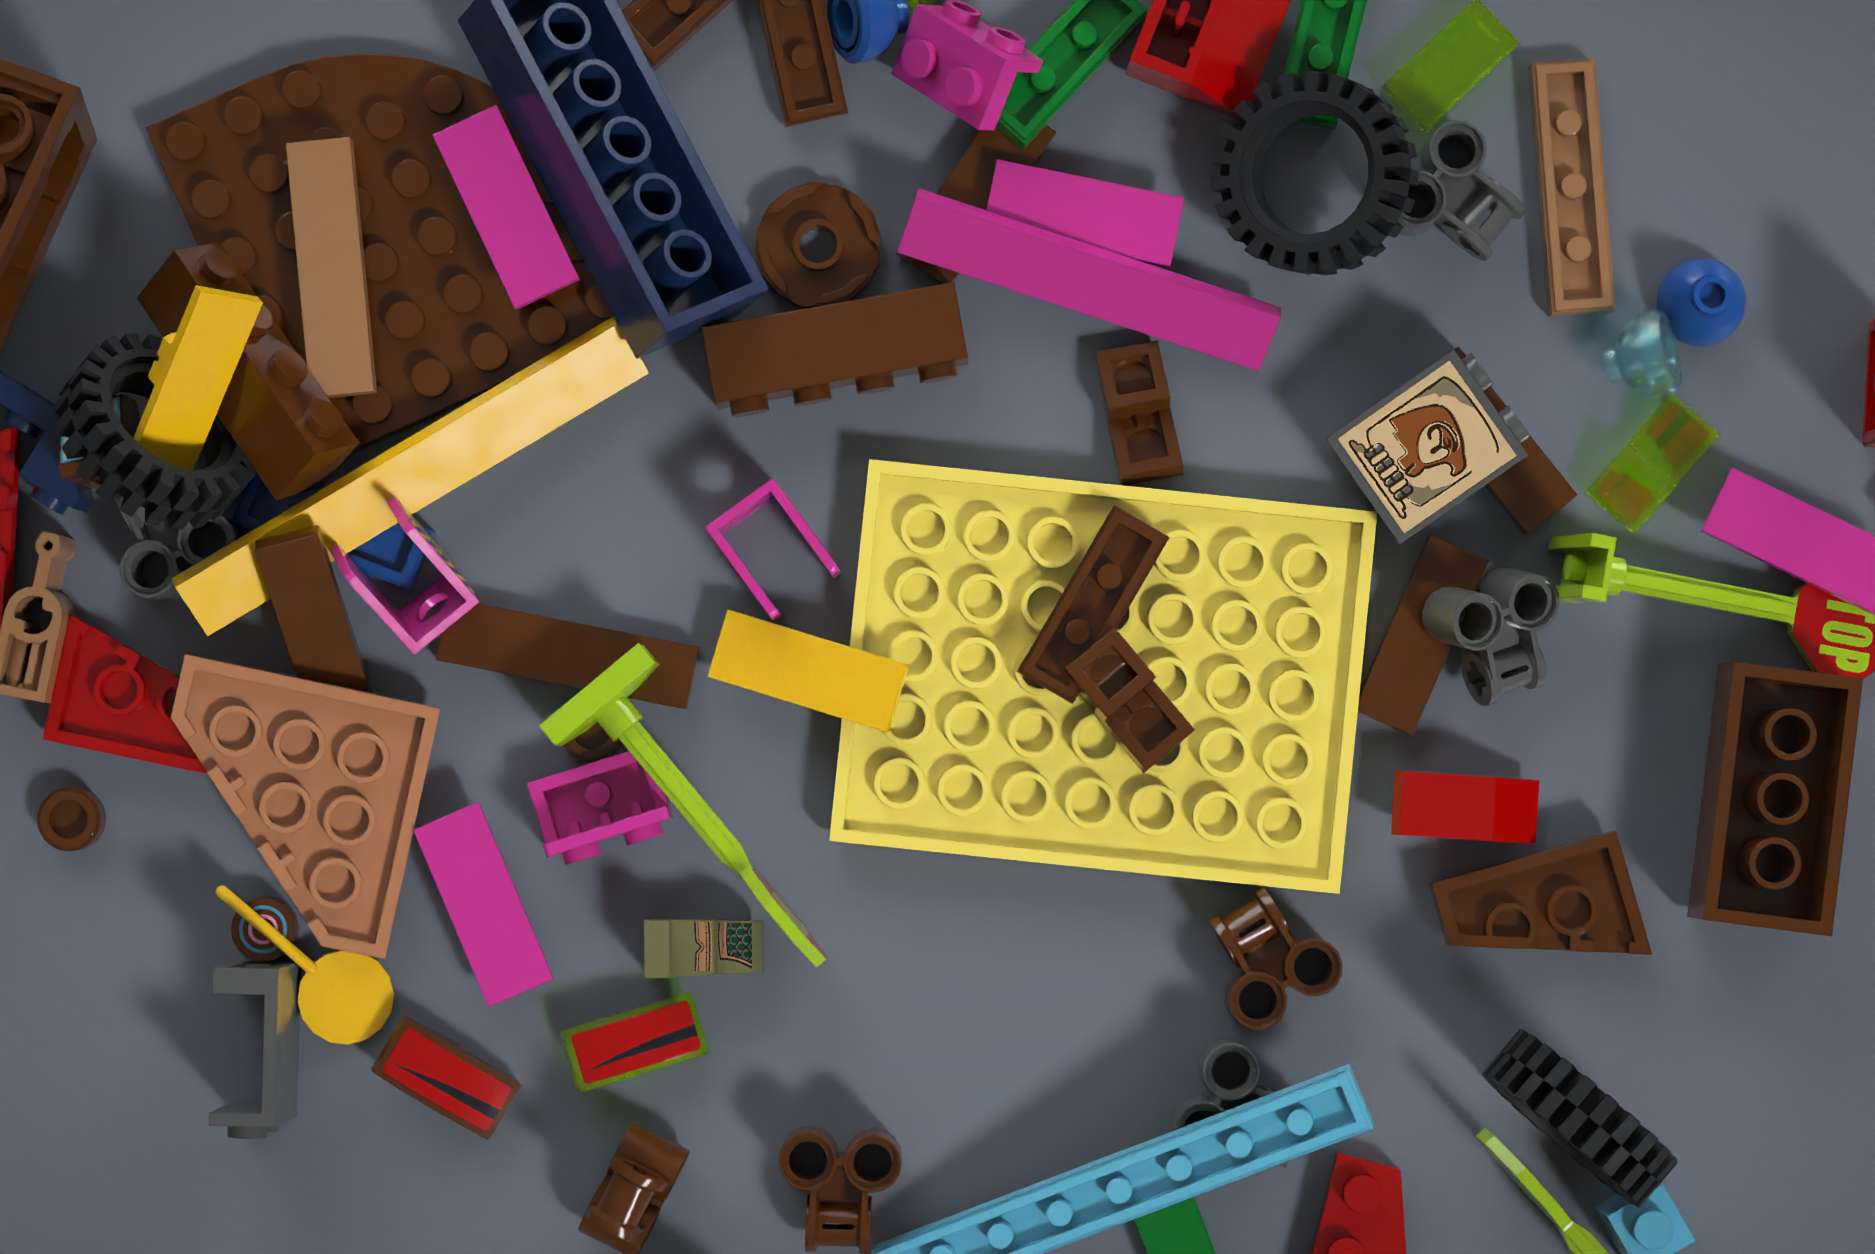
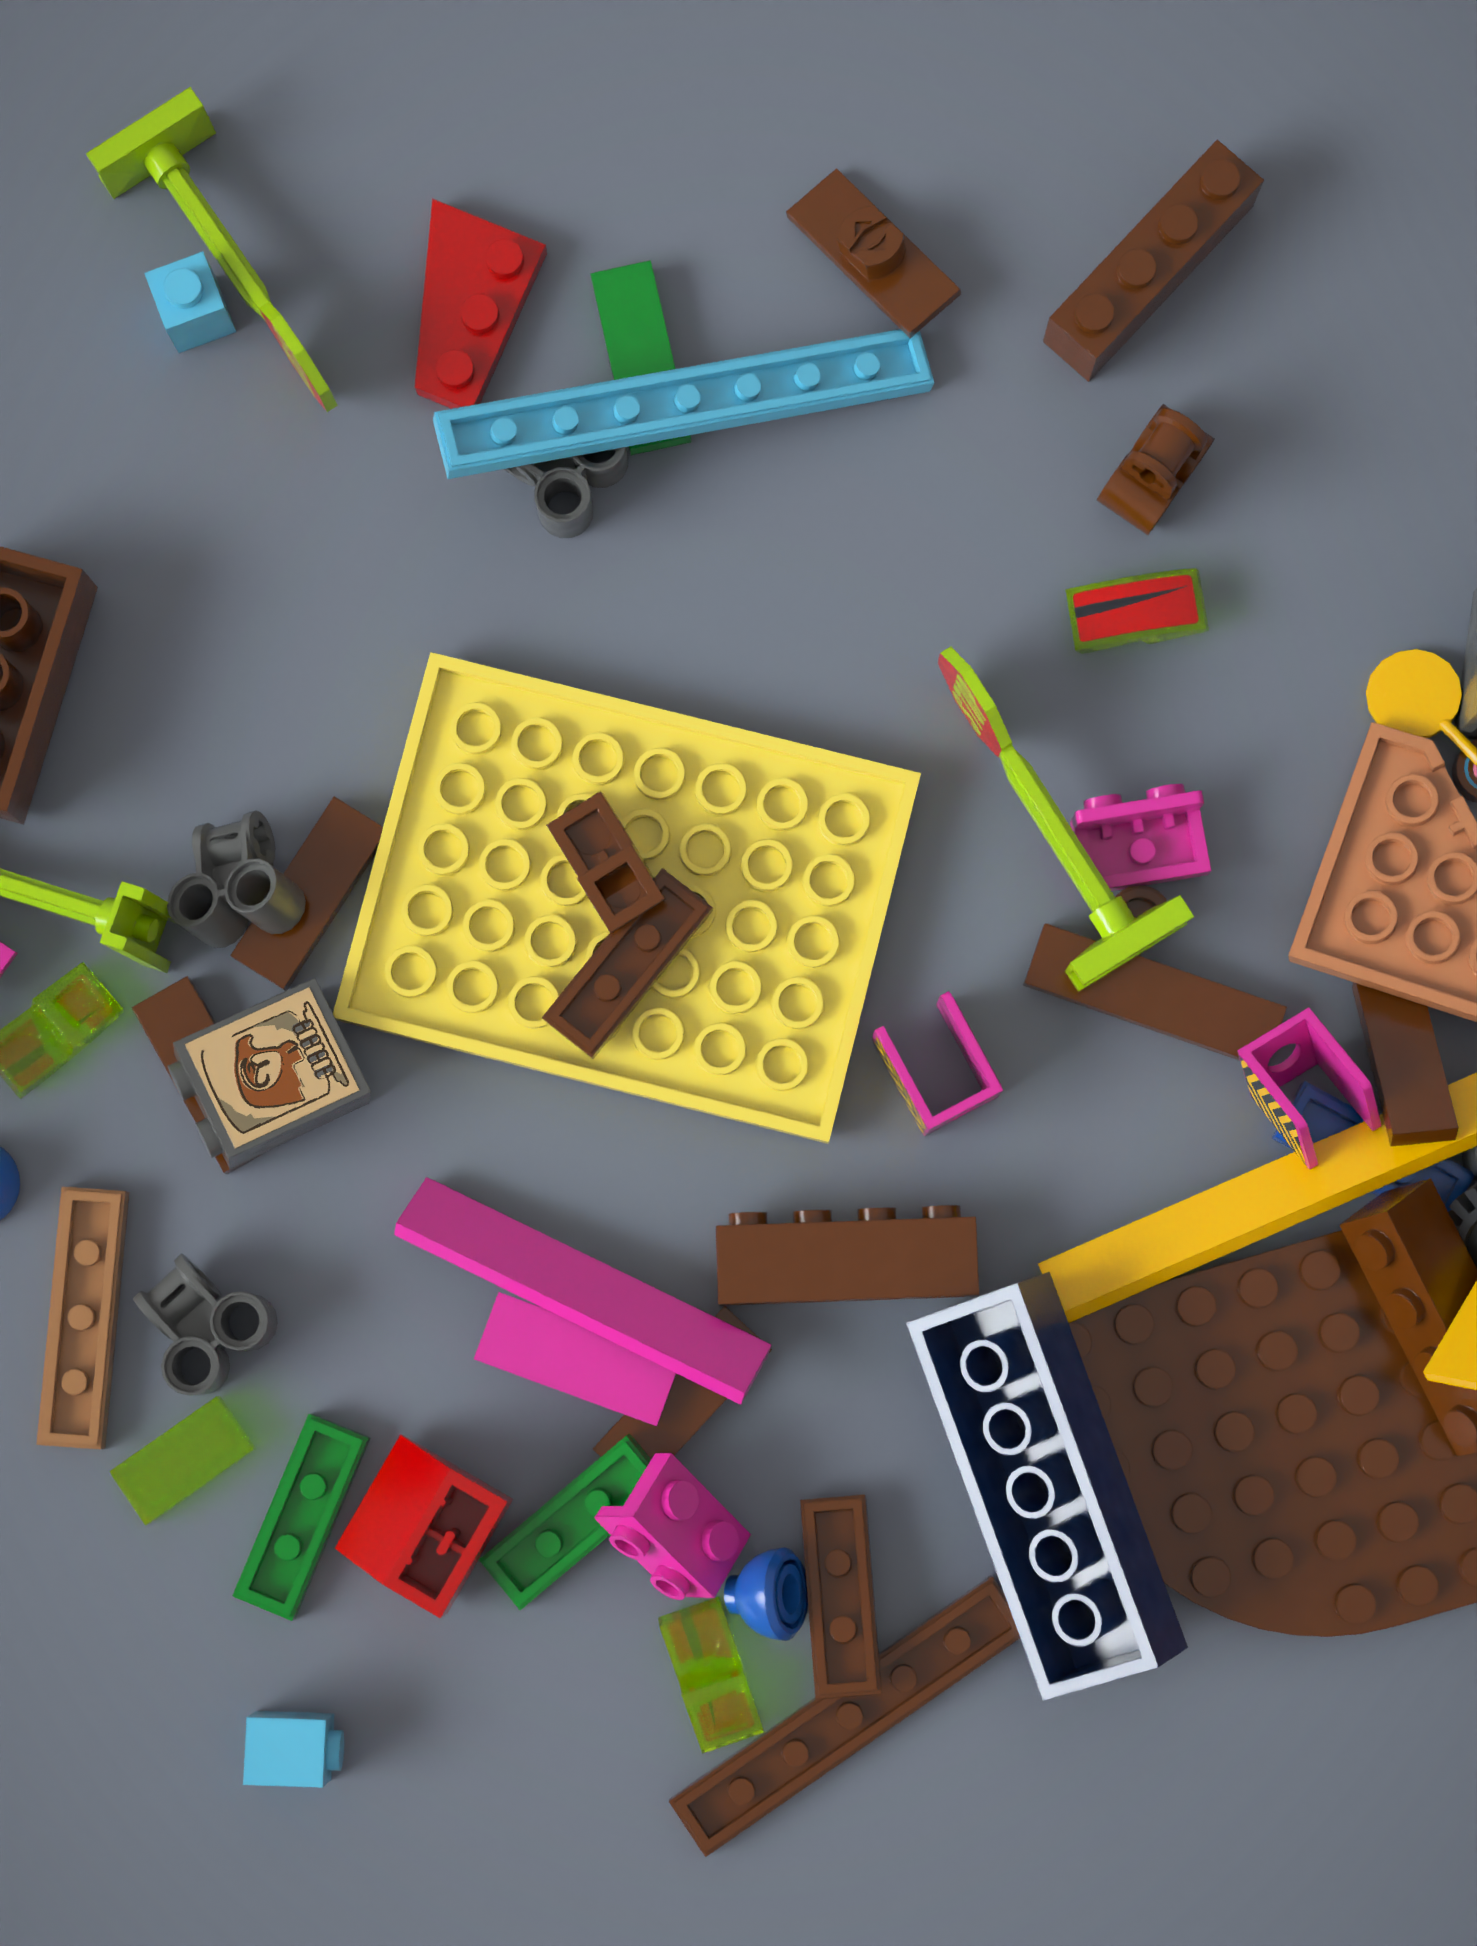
camera: 170 degrees left, 5 degrees down
medium nougat tile [286,137,377,398] -> none
slope [371,1015,522,1140] -> none
dark pink piece [413,802,555,1007] -> none
dark pink piece [433,105,580,310] -> none
olive leg [644,918,764,978] -> none
yellow piece [707,609,909,732] -> none
reddish brown tile [755,182,882,308] -> none
reddish brown piece [779,1126,902,1254] -> none
reddish brown slope [1095,340,1183,486] -> none
reddish brown piece [1208,886,1342,1030] -> none
black tyre [1211,71,1419,276] -> none
red slope [1391,770,1540,844] -> none
reddish brown wing [1428,831,1652,955] -> none
black tyre [1482,1029,1678,1208] -> none
clear light blue brick [1603,308,1682,396] -> none

